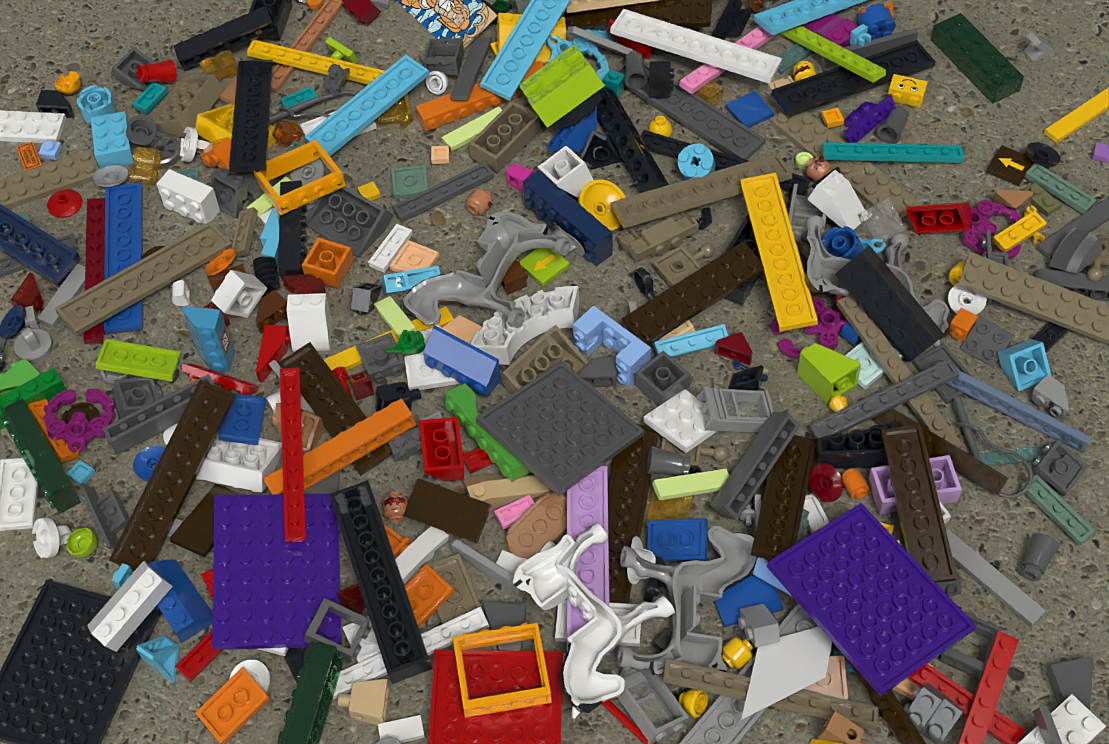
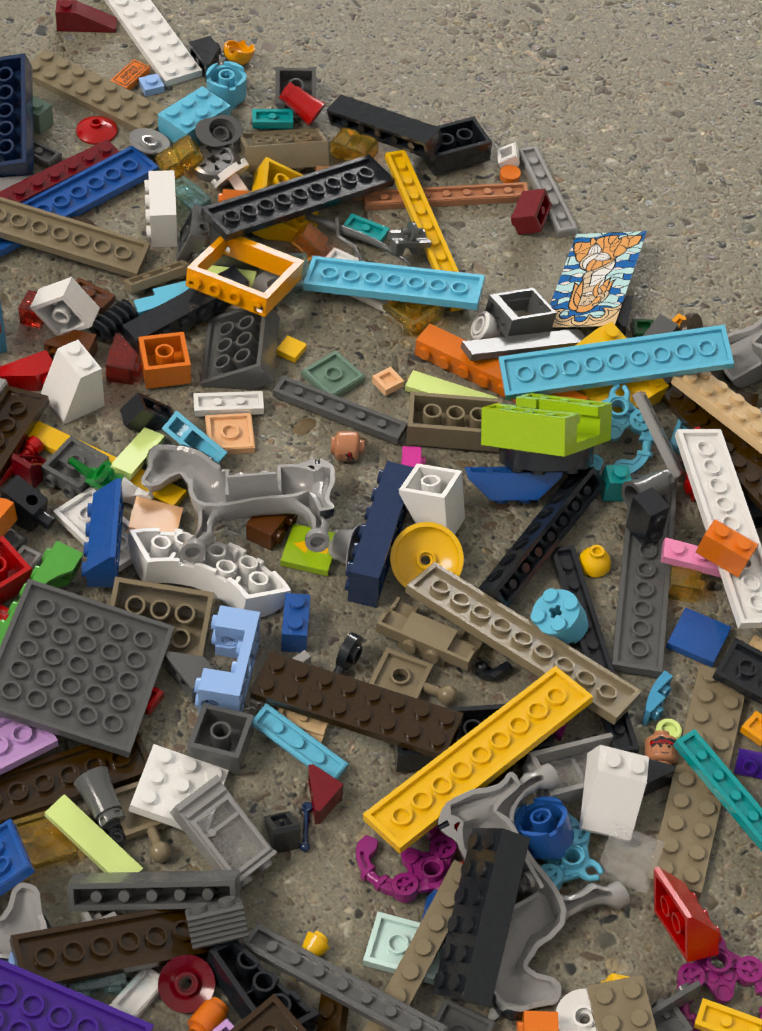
camera: 50 degrees right, 5 degrees down
white brick [172,280,190,306] -> none
orange dish [205,248,236,275] -> none
lime tile [325,37,358,64] -> none
black slope [580,130,622,169] -> none
lime slope [797,343,861,405] -> none
none -> dark grey brick [185,896,249,950]
none -> blue brick [281,593,310,653]
none -> dark azure slope [642,671,673,727]
none -> orange slope [695,519,759,577]

